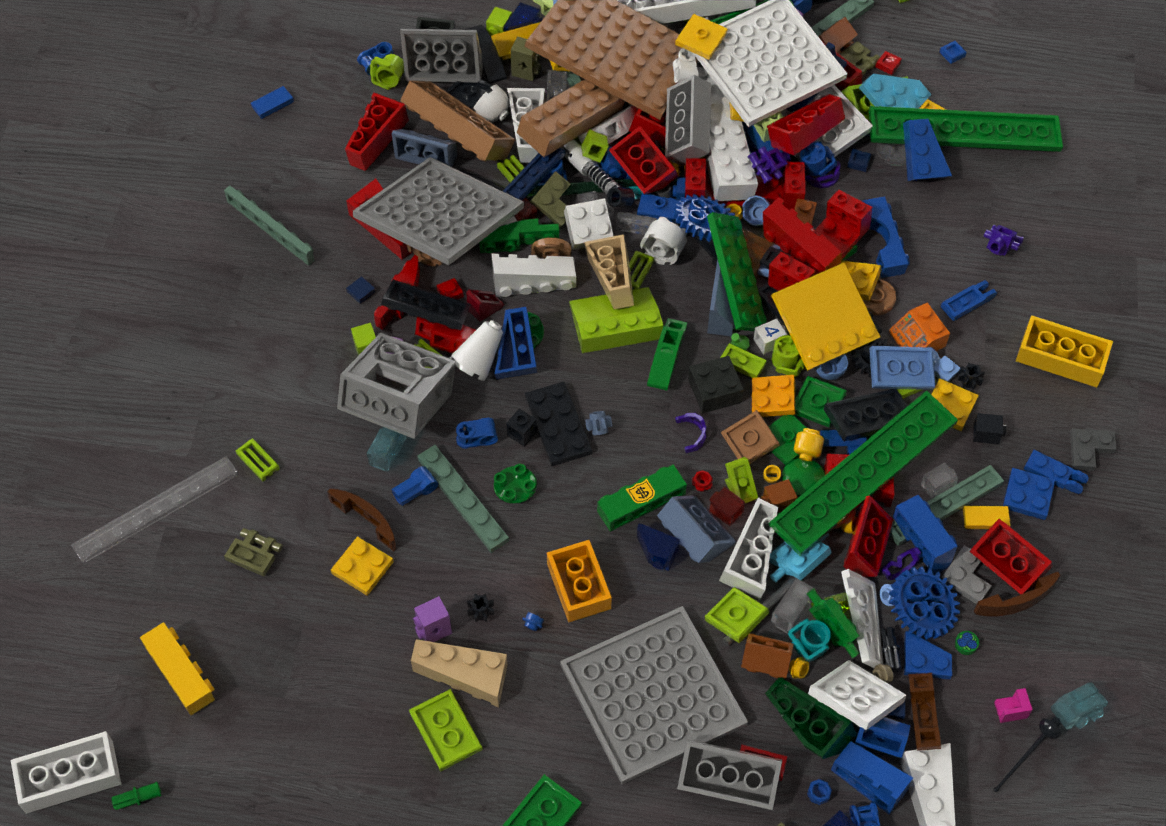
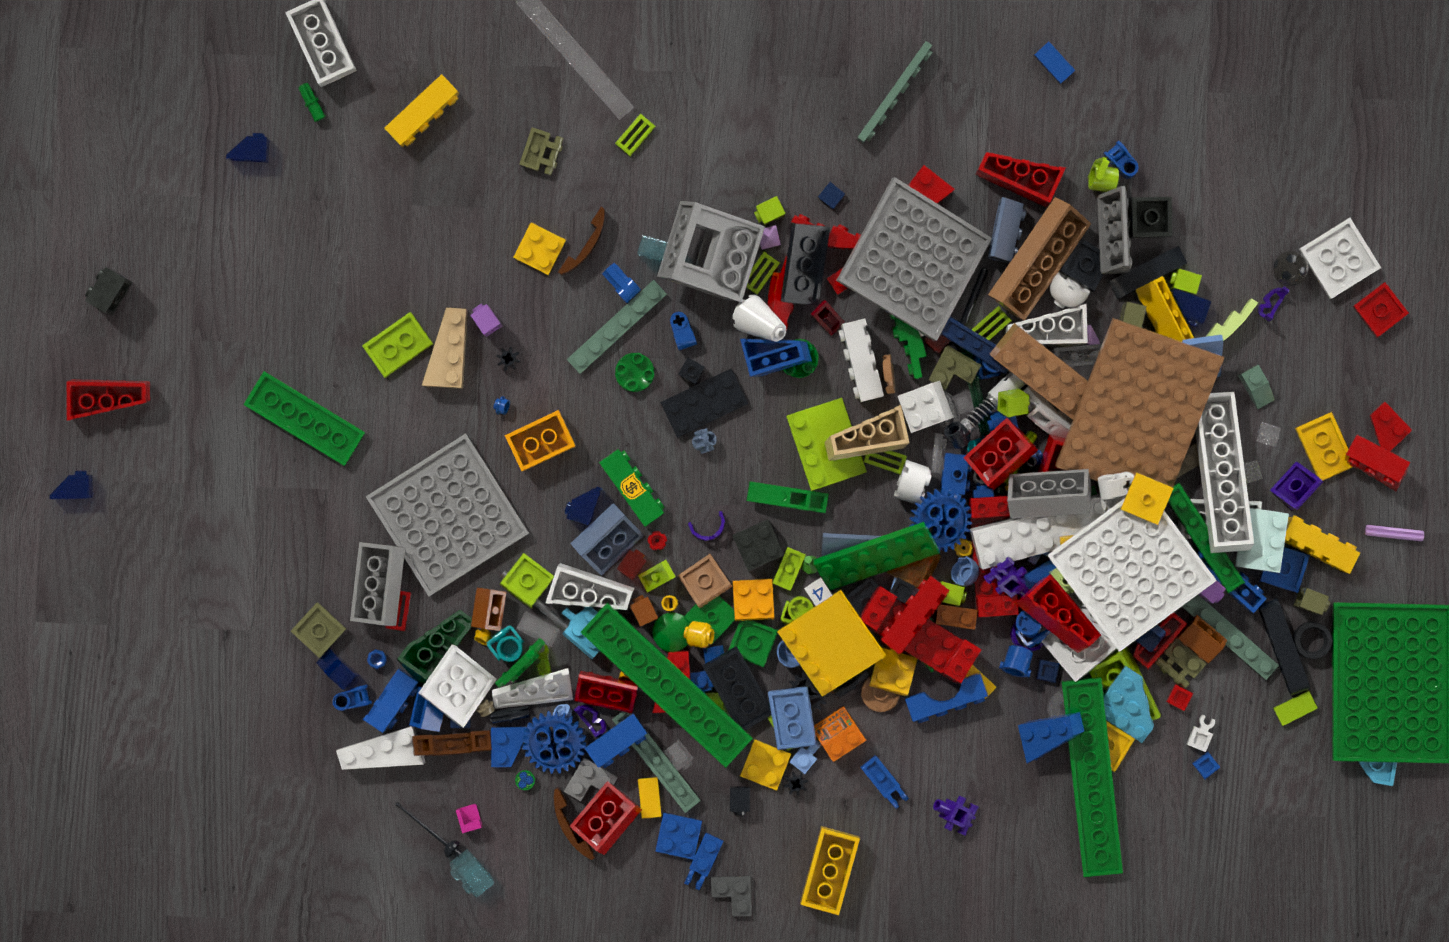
camera: 85 degrees right, 30 degrees up
none -> blue piece [999,645,1033,678]
none -> white plate [1187,715,1215,752]

